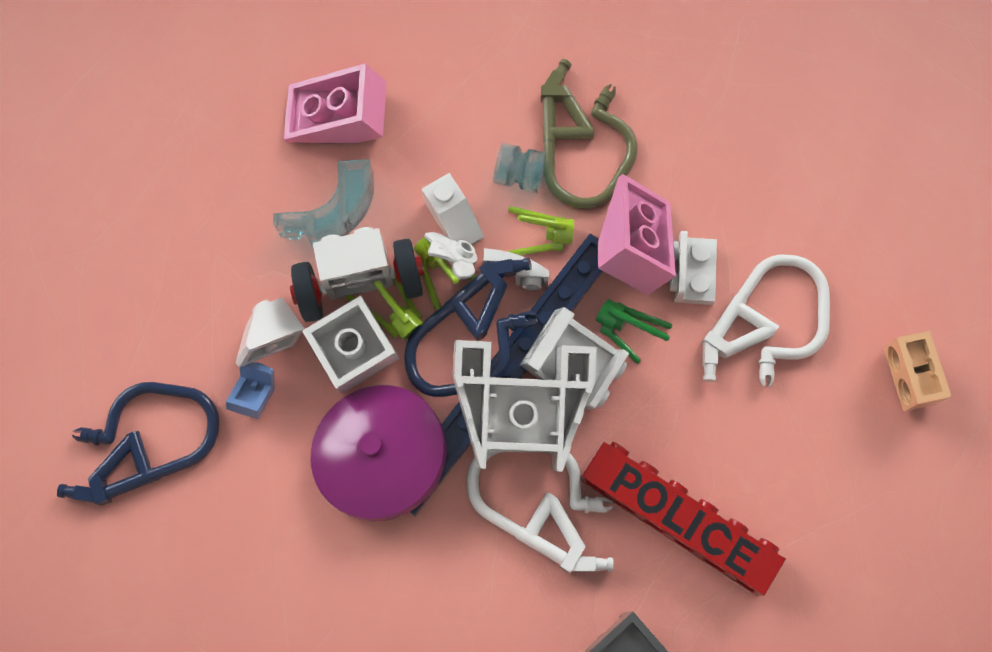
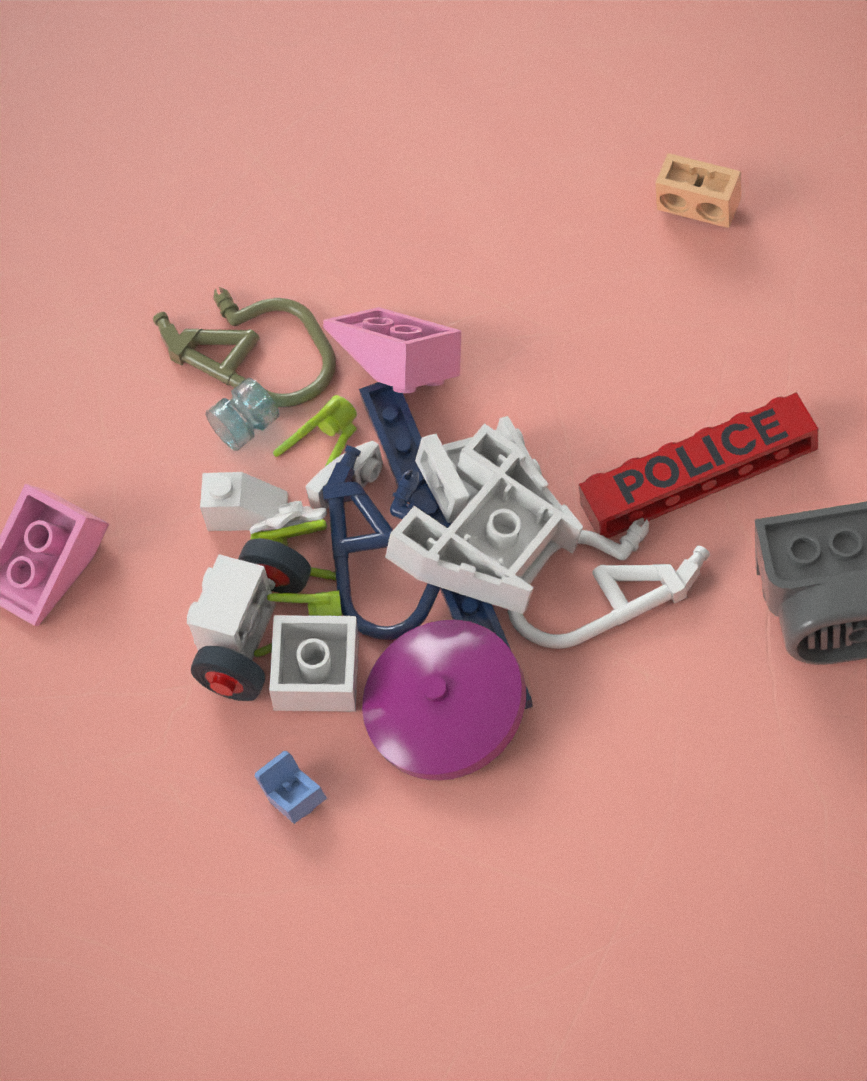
camera: 50 degrees left, 15 degrees down
dark blue piece [57,382,219,506] -> none
white slope [236,297,304,368] -> none
clear light blue arch [273,159,374,247] -> none
green plant [595,299,672,364] -> none
white bracket [669,231,717,305] -> none
white piece [701,254,830,388] -> none

